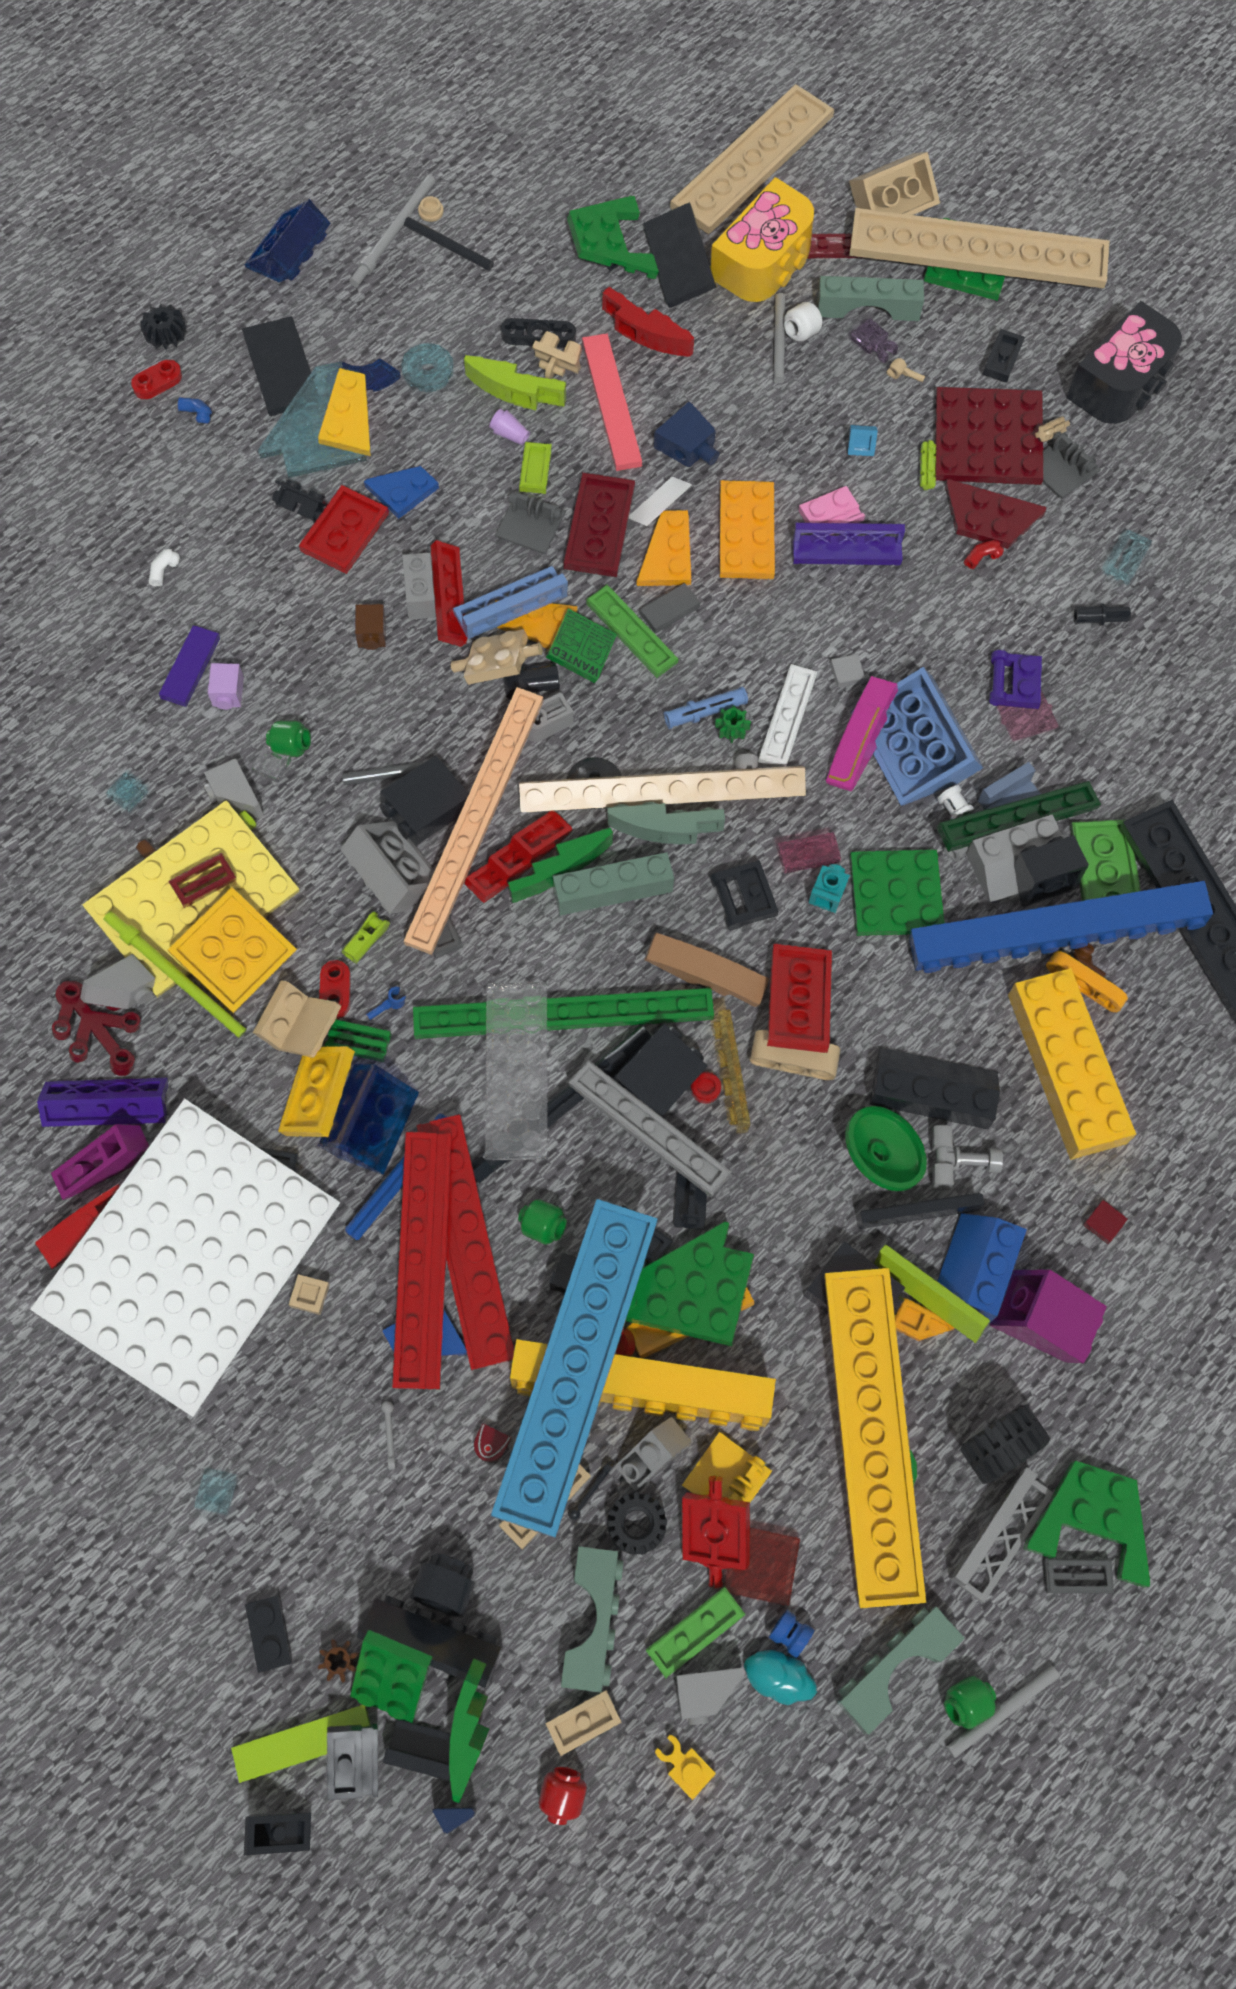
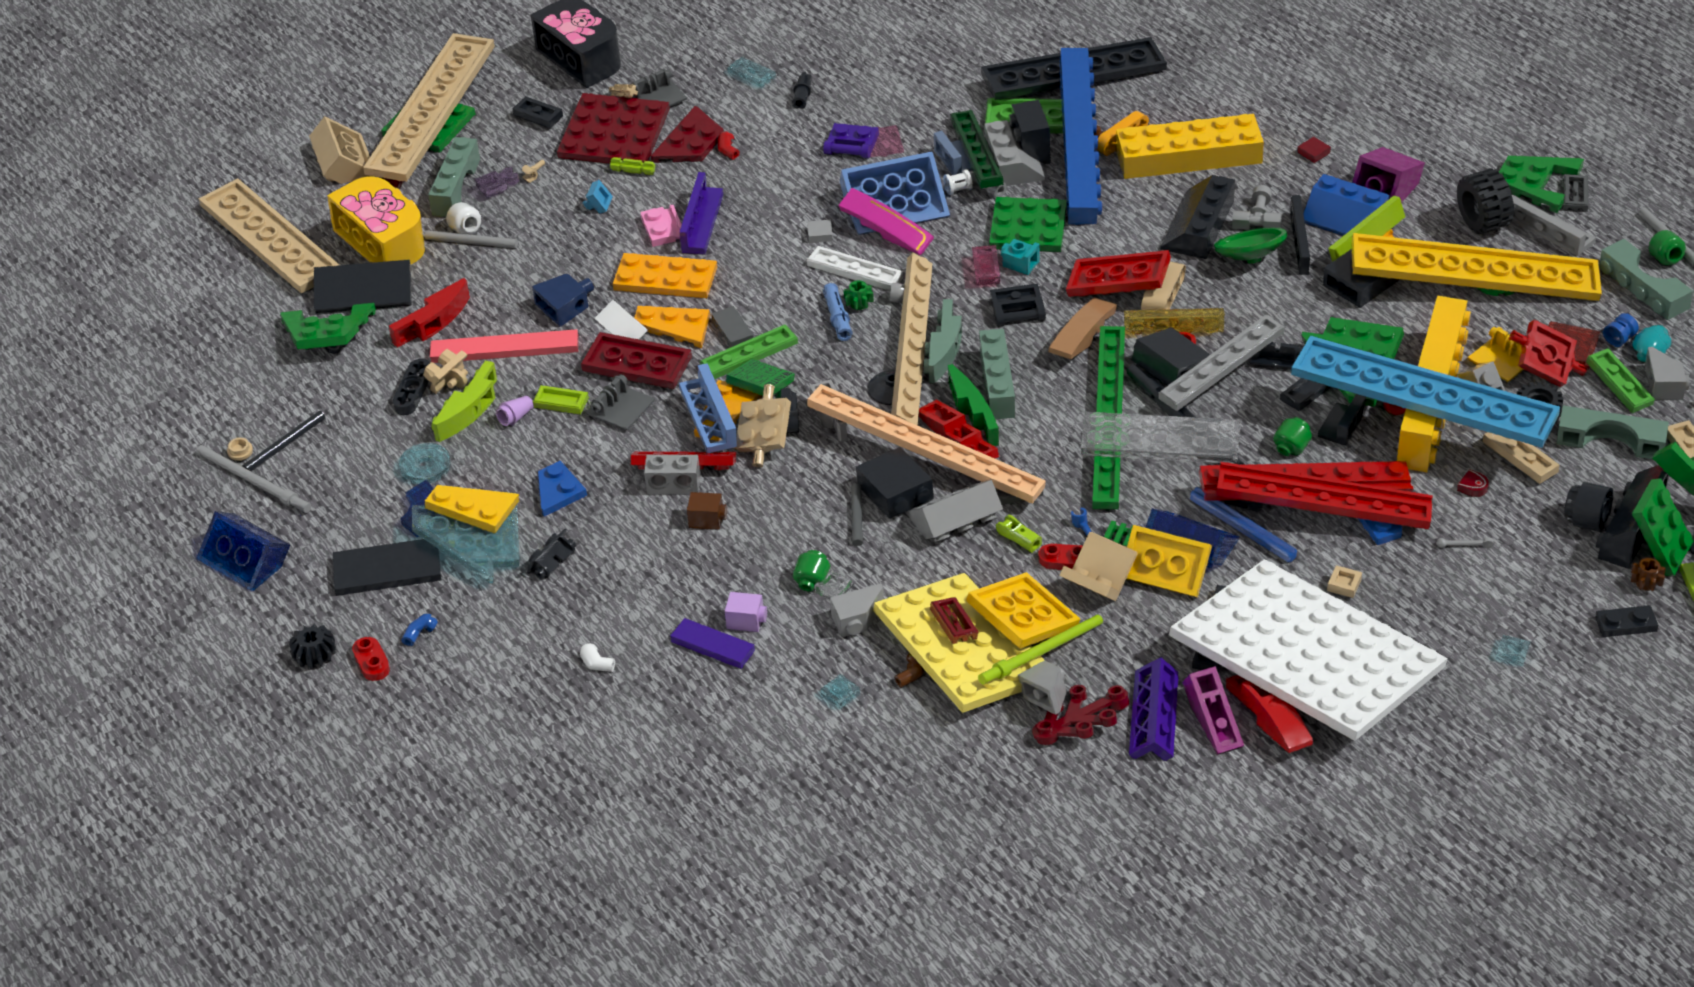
camera: 75 degrees left, 25 degrees down
red plate [299,485,389,574] -> none

